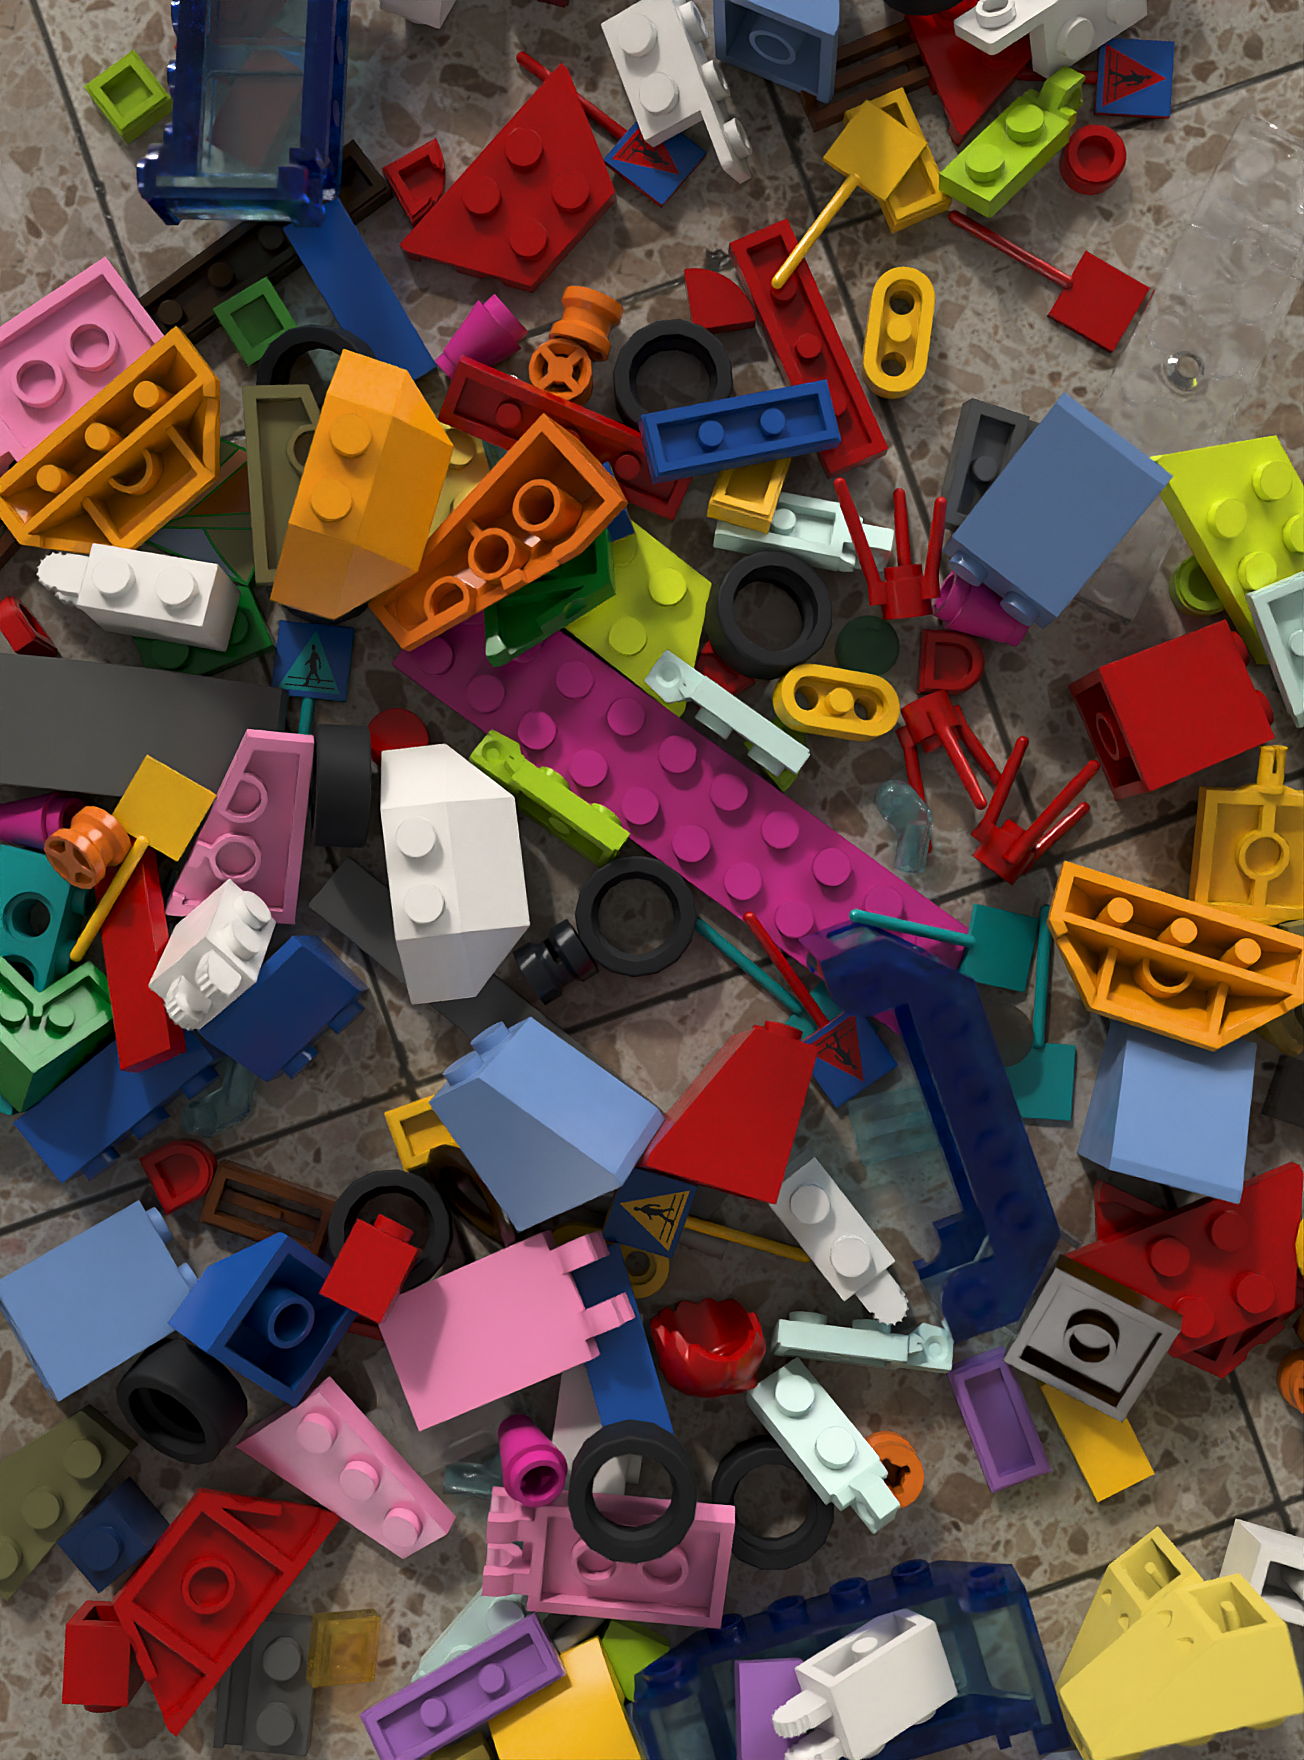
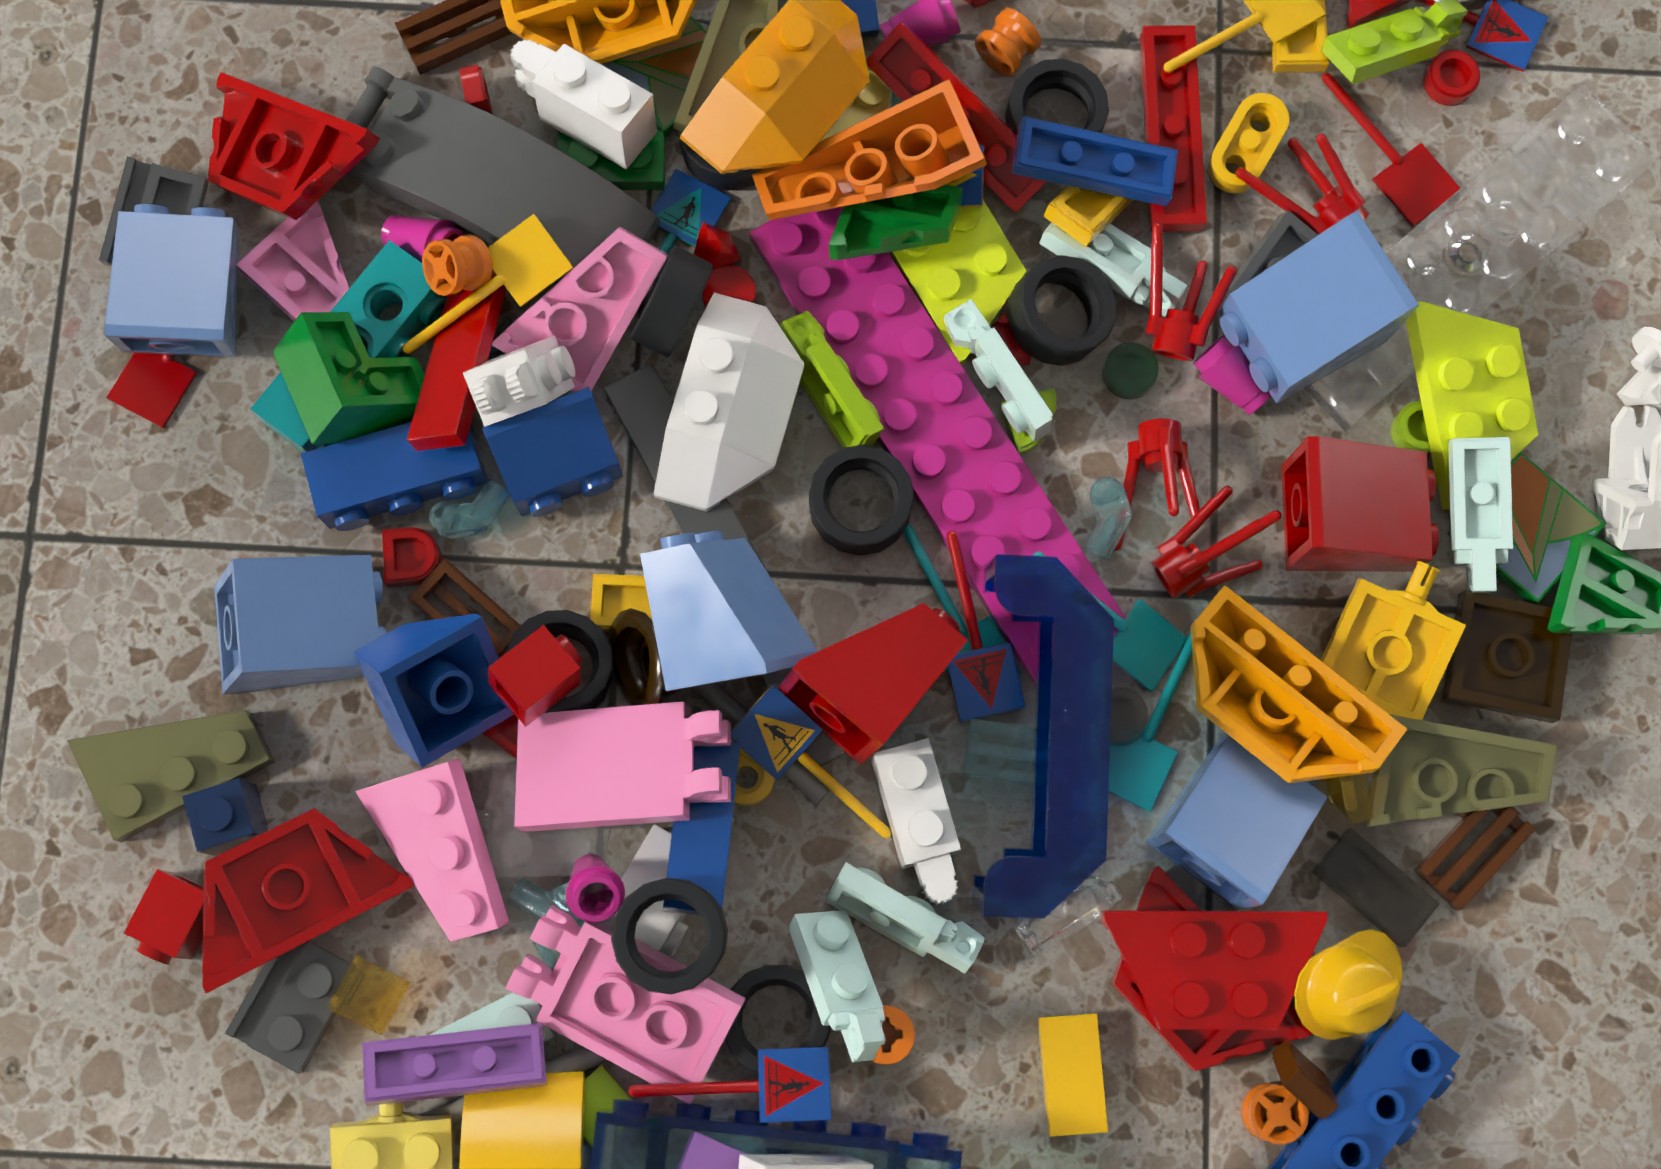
camera: 20 degrees right, 10 degrees down
black tyre [116,1338,248,1465] -> none
black wheel [512,919,600,1005] -> none
orange wheel [528,338,594,407] -> none
red hair [650,1297,766,1399] -> none
red tile [683,268,756,334] -> none
yellow plate [772,663,900,742] -> none
red tile [917,629,985,697] -> none
medium lavender tile [946,1346,1052,1494] -> none
plate [1002,1253,1183,1422] -> none
none -> piece [628,1047,831,1123]
none -> red rock [694,222,742,269]
none -> red plant [1236,133,1369,235]

